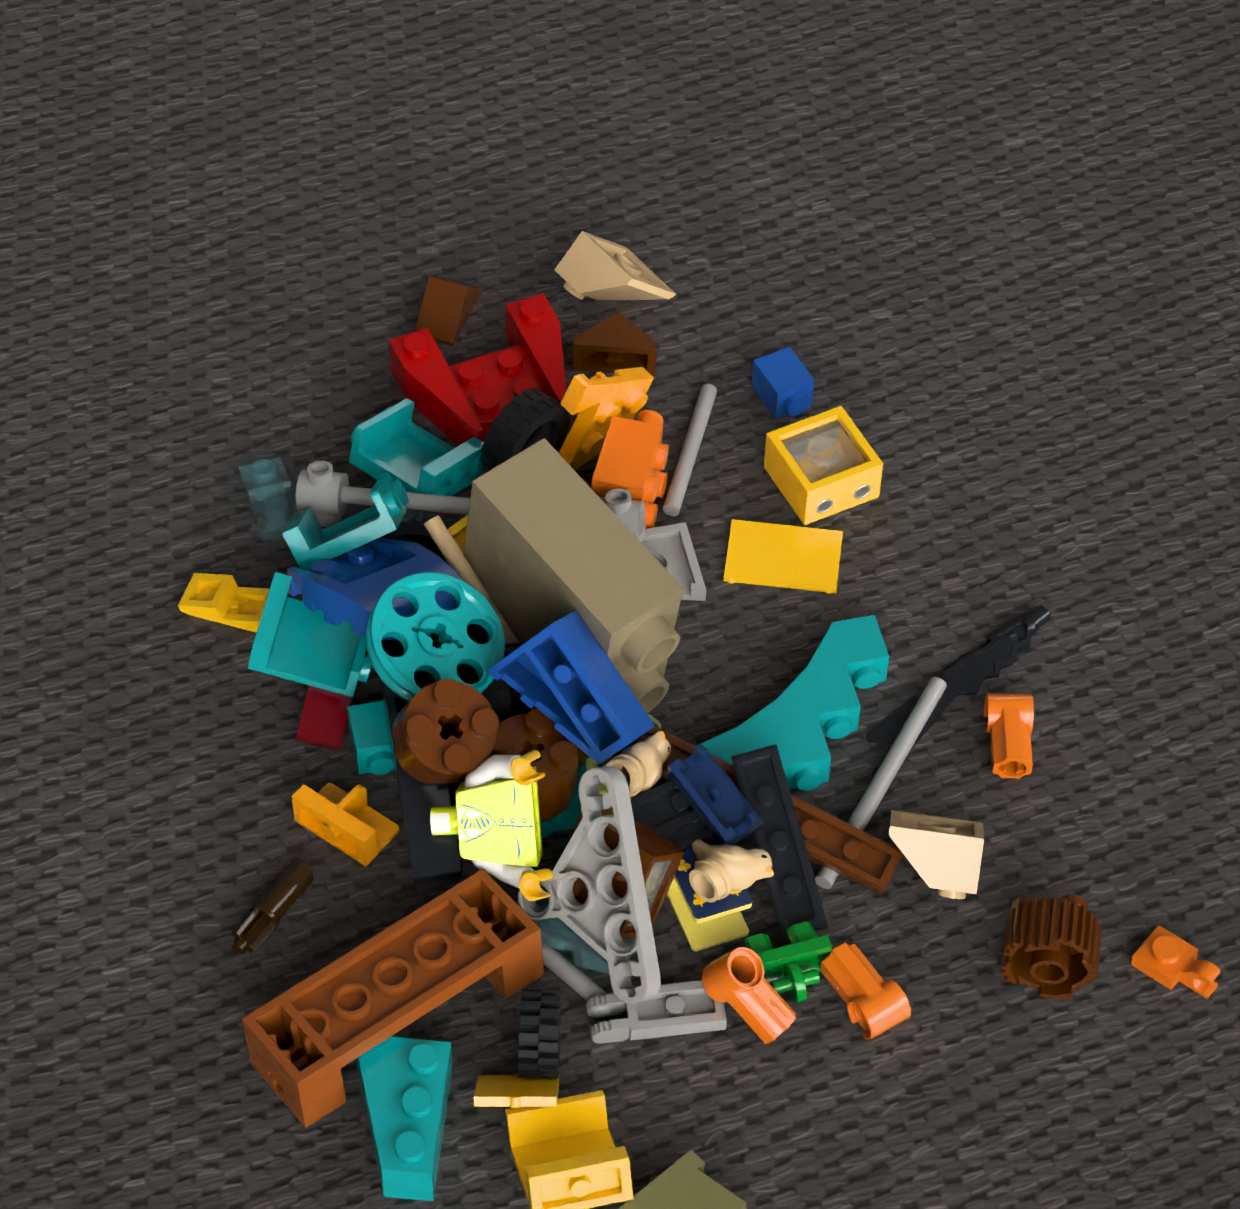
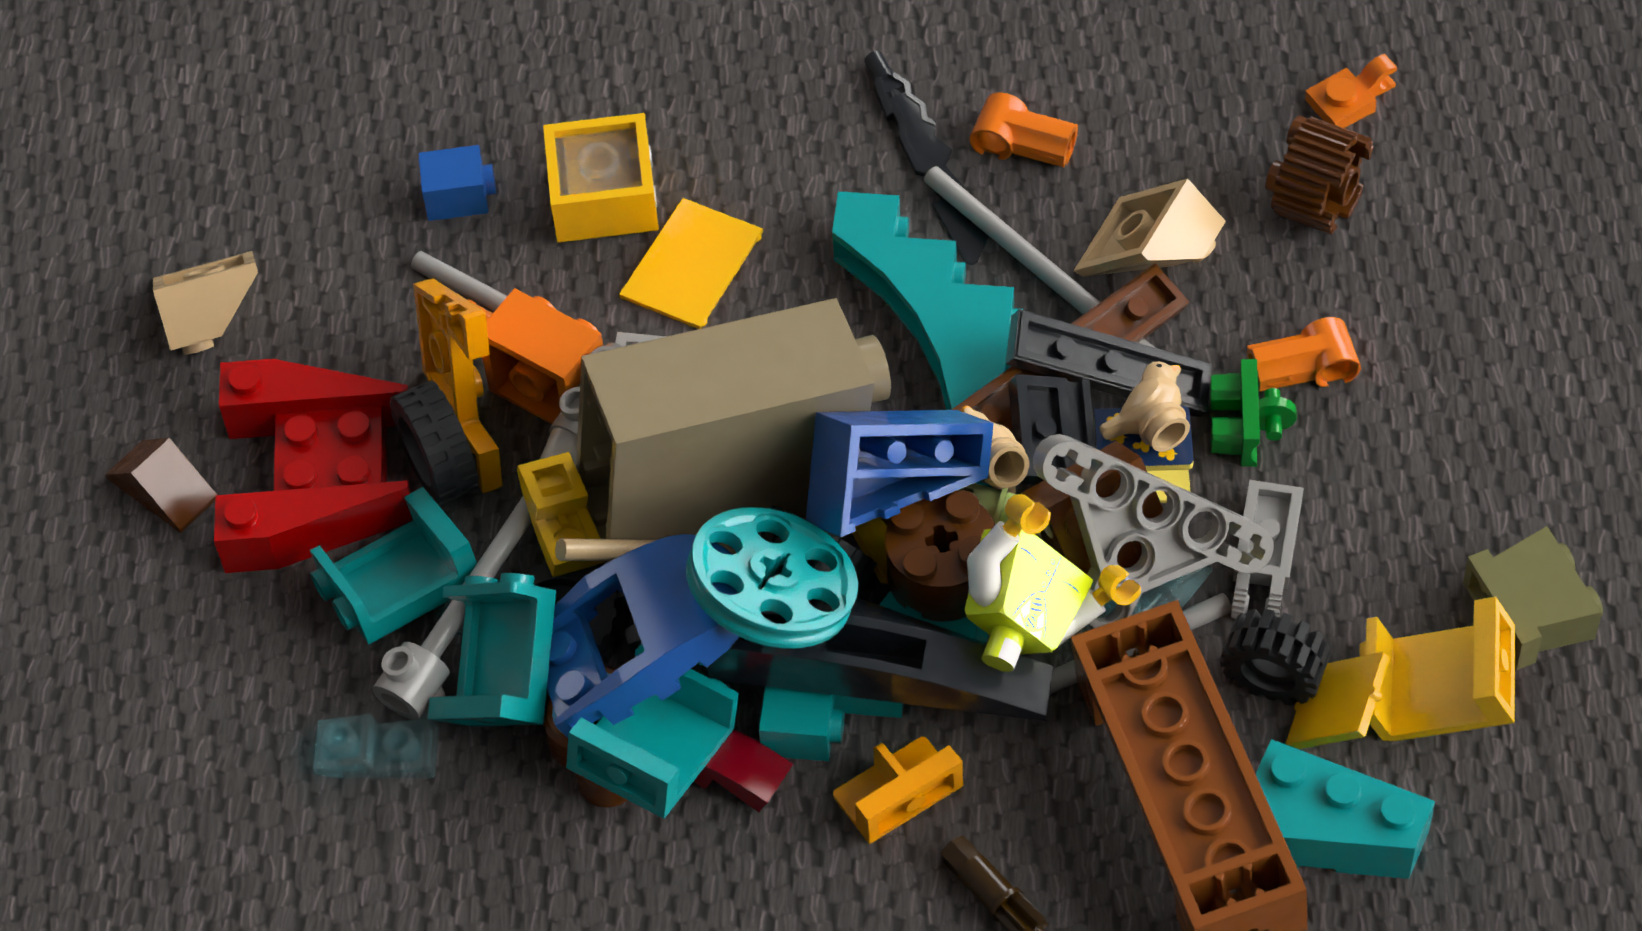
camera: 65 degrees left, 5 degrees up
yellow slope [178,573,270,633] -> none
reddish brown brick [392,678,499,785] -> none
reddish brown slope [573,311,657,375] -> none
dark blue hinge [668,744,763,845] -> none
orange piece [702,947,796,1044] -> none

